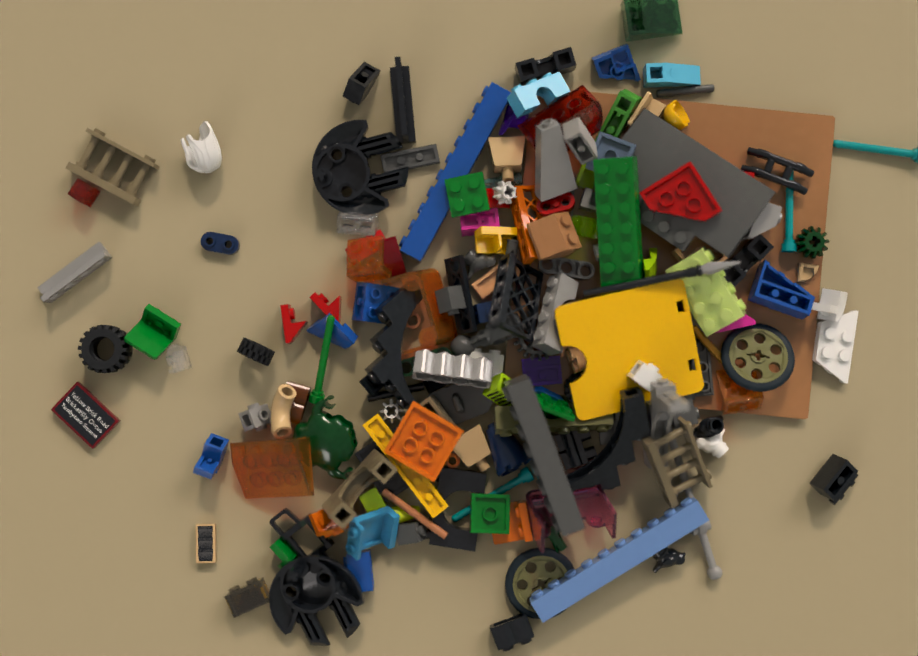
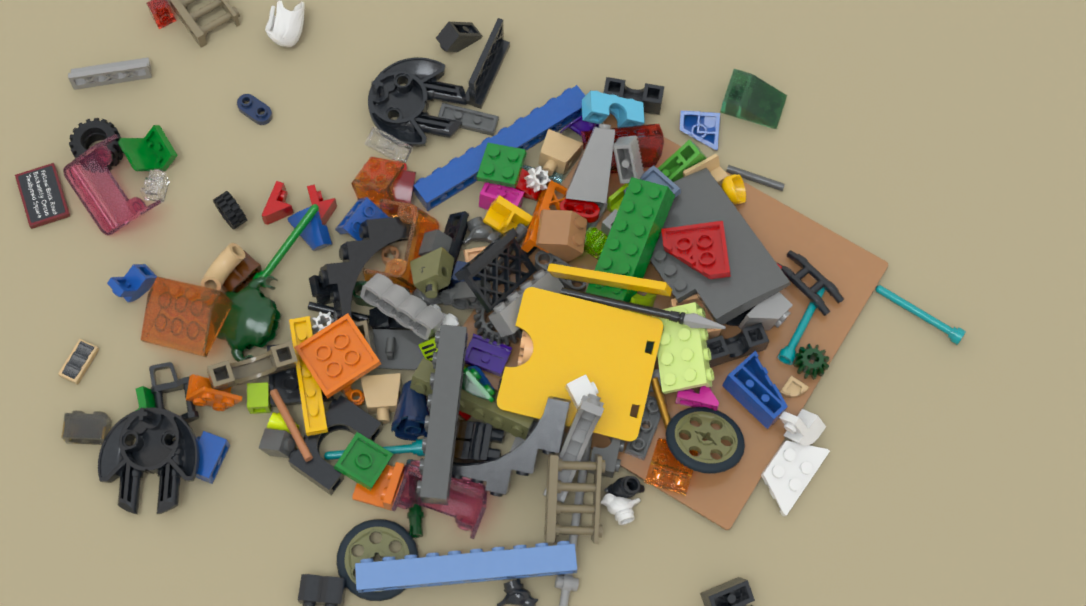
camera: 25 degrees right, 20 degrees down
light grey brick [238,403,271,432] -> none
dark azure panel [346,506,400,561] -> none
medium azure slope [642,63,701,88] -> none
none -> clear pink windscreen [63,134,161,235]
none -> olive torso [410,247,454,299]
none -> yellow tile [547,263,672,296]

